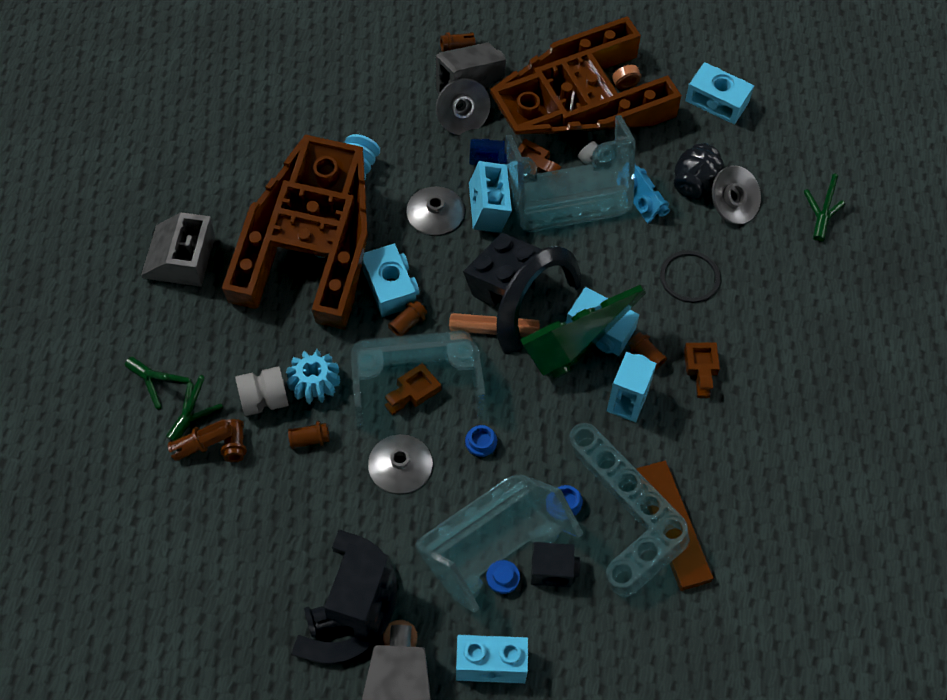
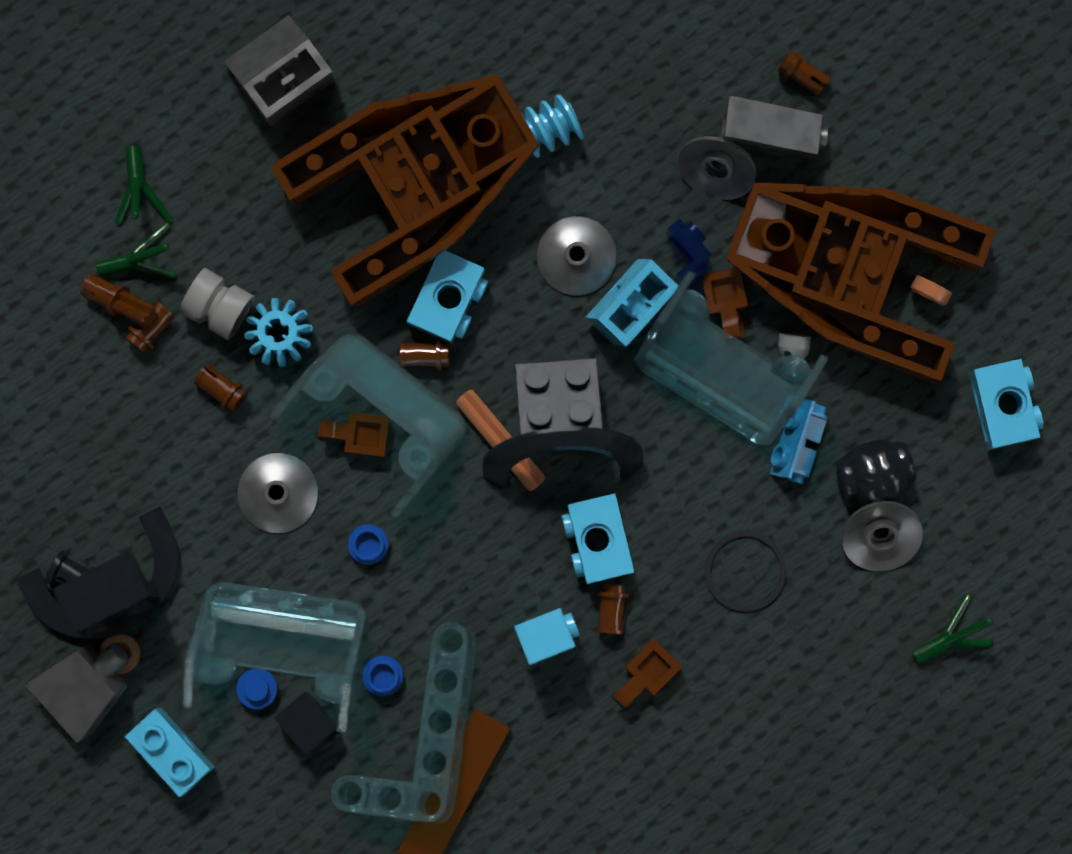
camera: 45 degrees right, 25 degrees up
dark green wedge [520,285,646,379] -> none

